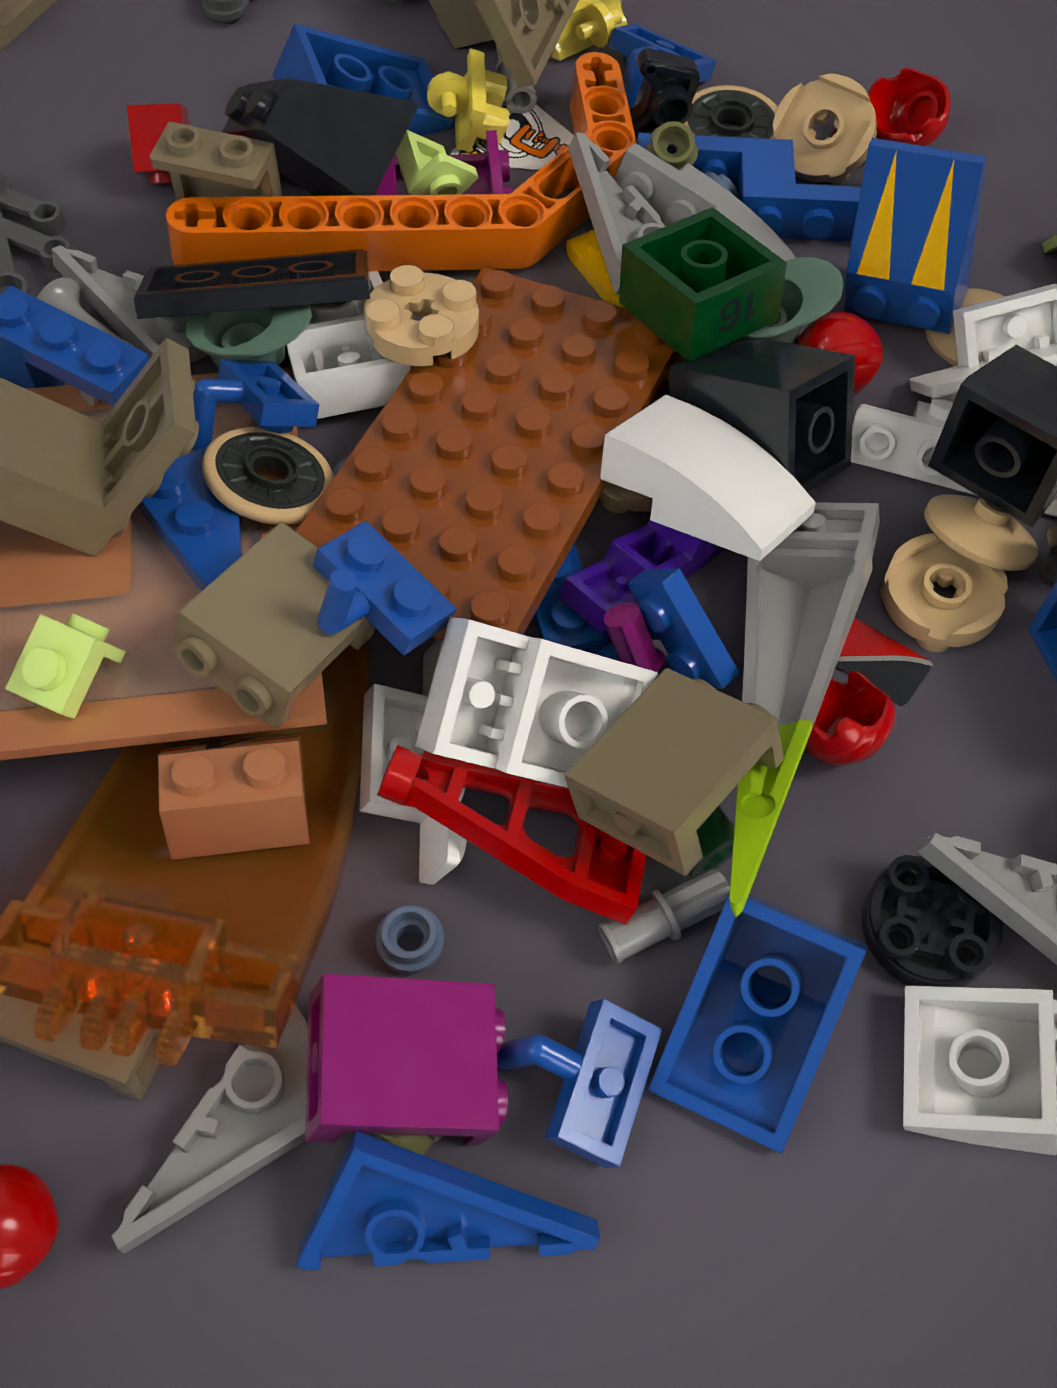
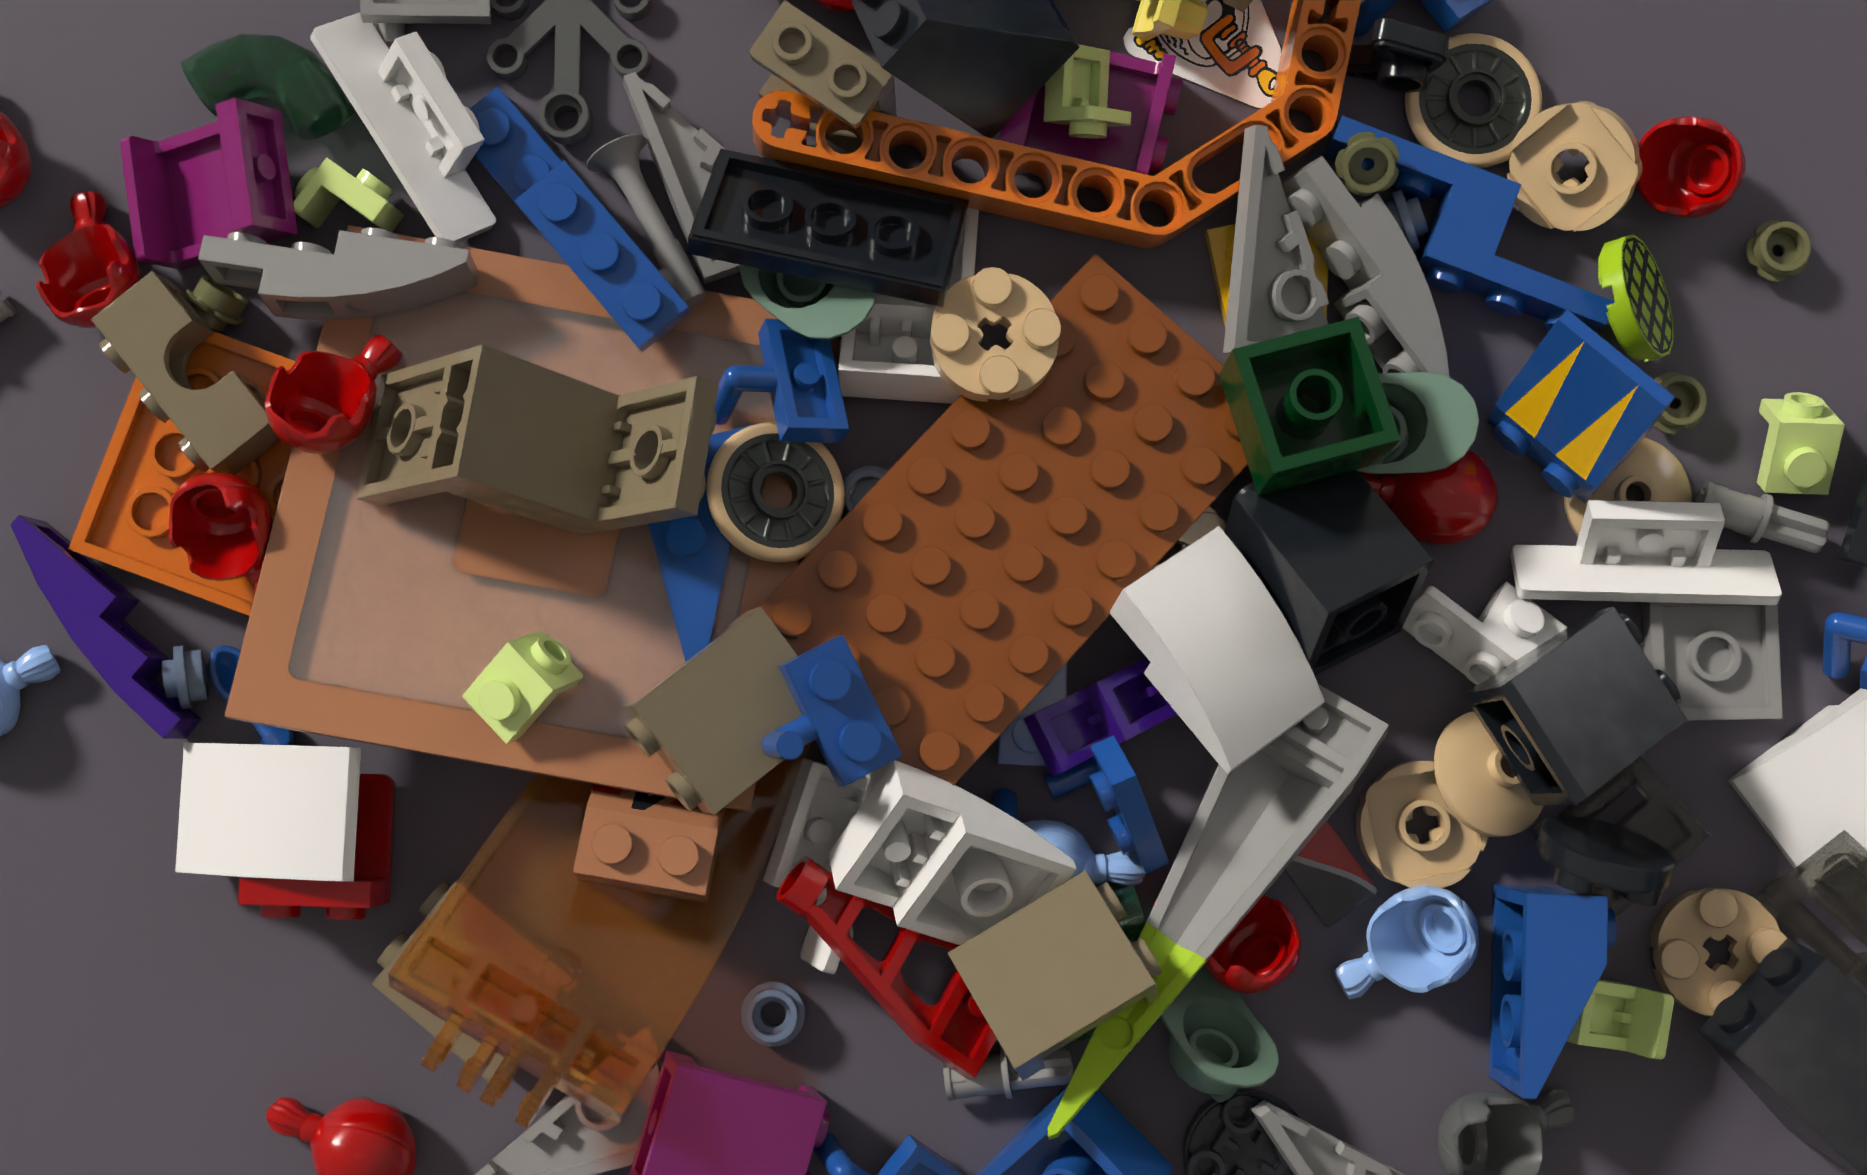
camera: 25 degrees right, 25 degrees up
magenta piece [604,603,665,672] -> none
none -> sand green piece [1160,965,1279,1103]
none -> light blue hair [1333,886,1479,999]
none -> olive plate [1654,372,1707,434]
none -> olive plate [1746,220,1811,282]

